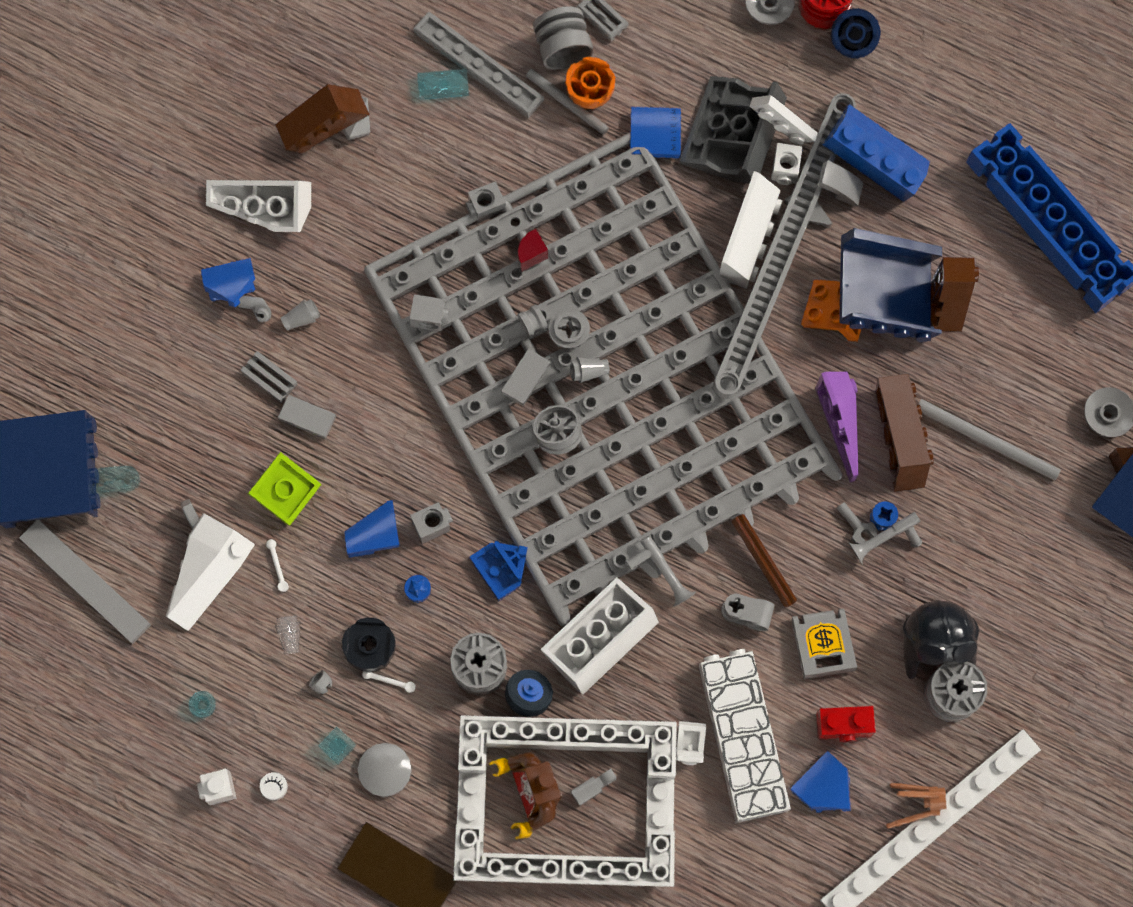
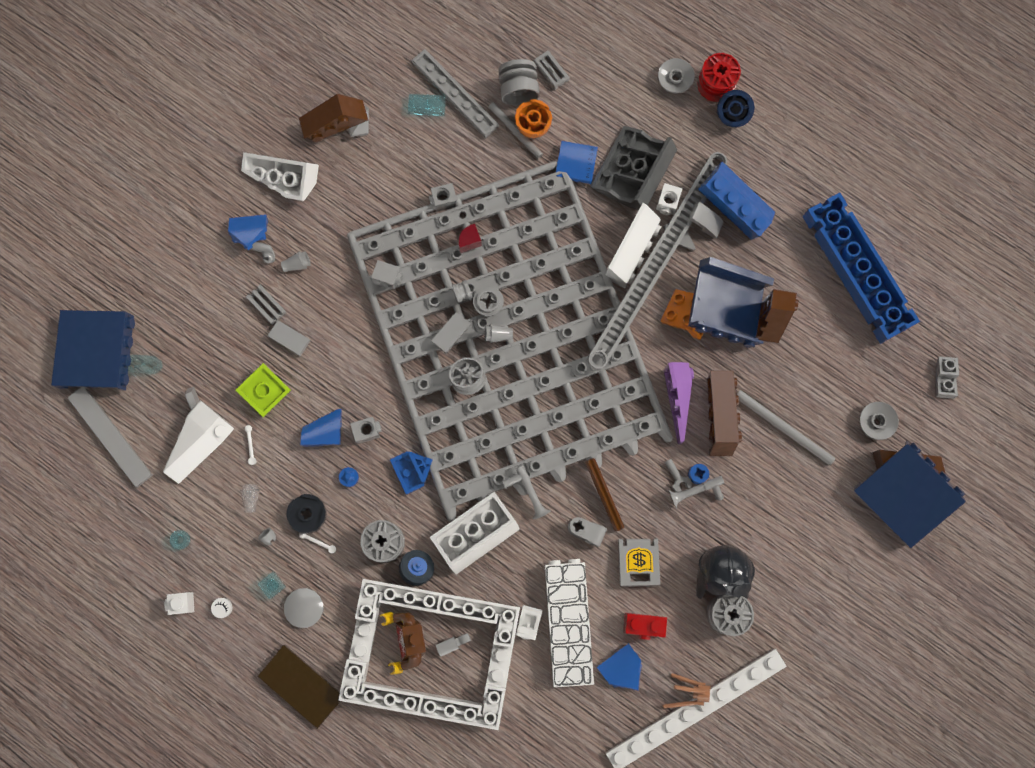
camera: 10 degrees right, 5 degrees up
white plate [750,95,818,145] -> none

